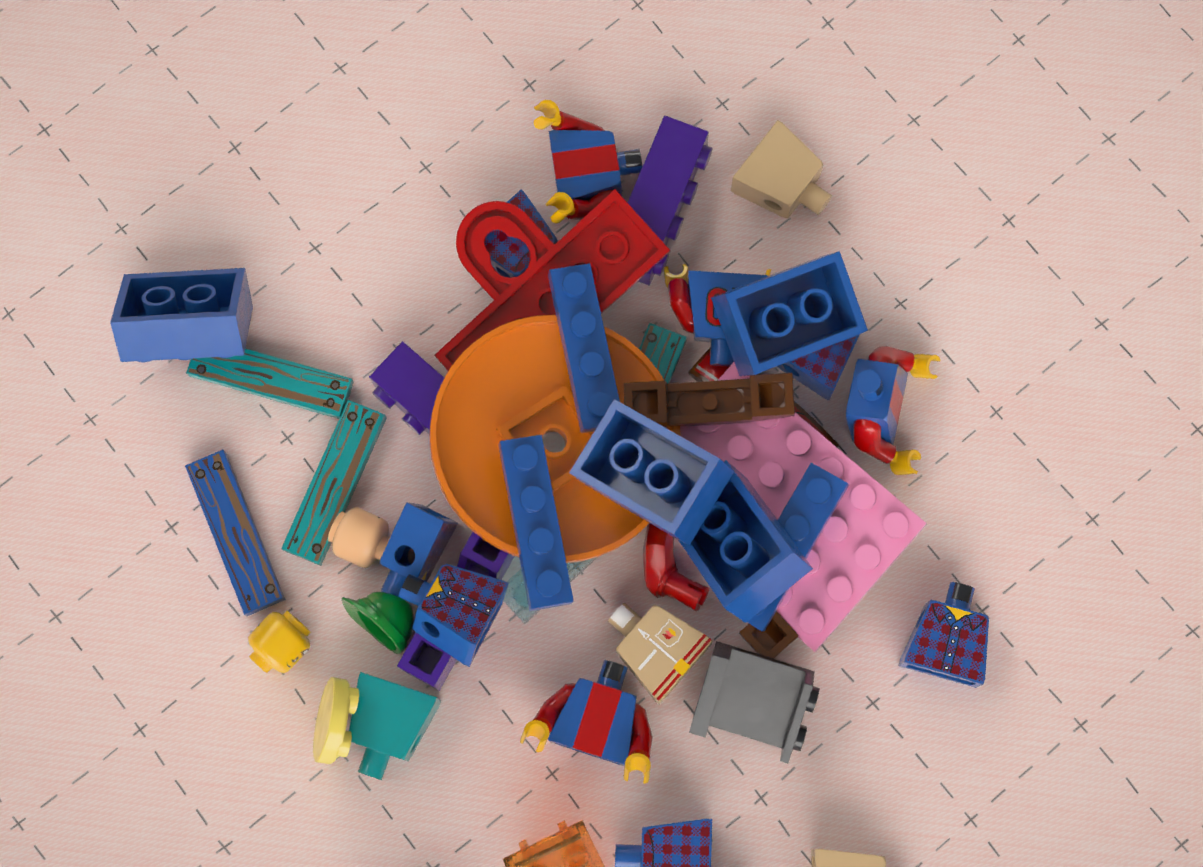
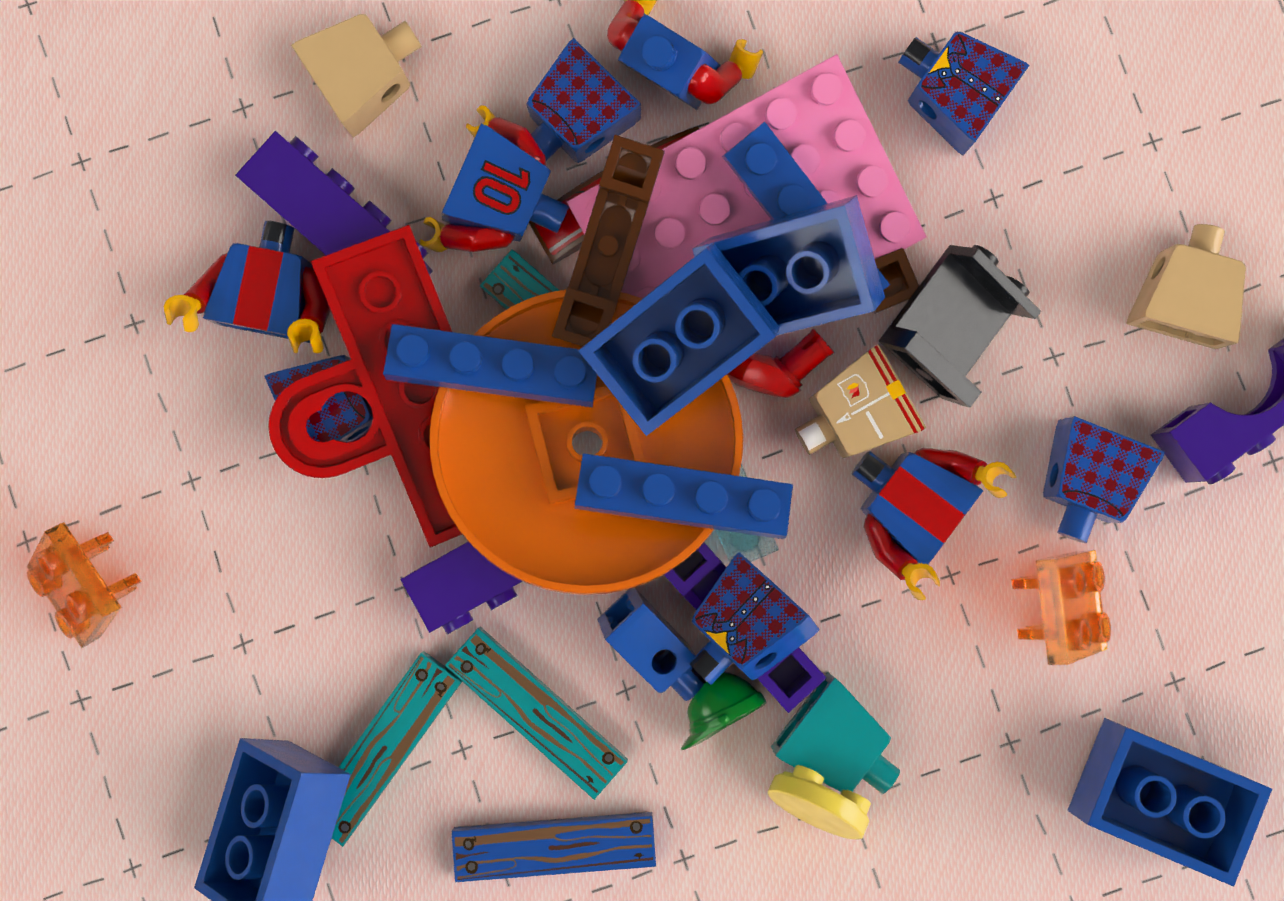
camera: 70 degrees left, 10 degrees up
yellow head [248,610,311,673] -> none
light nougat head [328,507,390,568] -> none
blue brick [711,251,868,376] -> none
none -> clear orange plate [27,522,142,648]

